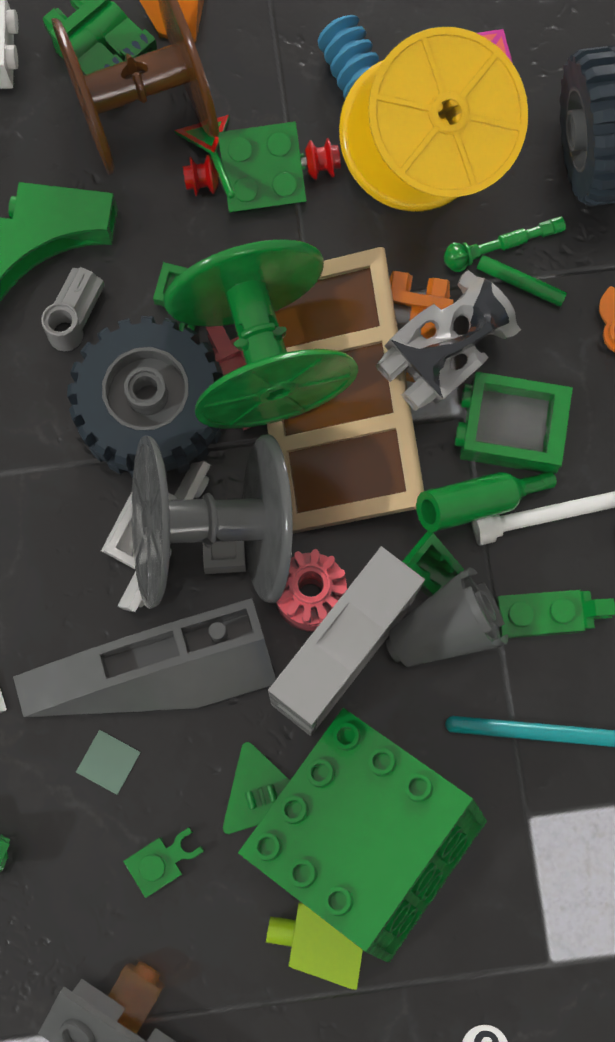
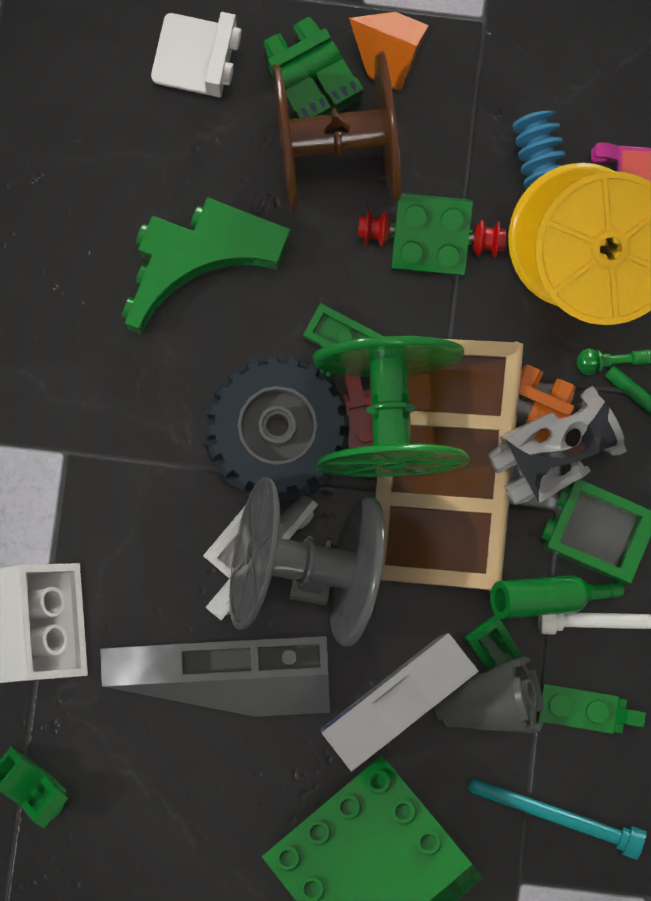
camera: 10 degrees right, 5 degrees up
light grey piece [41,267,105,351] -> none
sand green sticker [76,730,141,795] -> none
green plate [123,827,204,898] -> none
green piece [174,115,235,199] -> none
green piece [223,742,290,834] -> none
coral gear [276,549,347,631] -> none

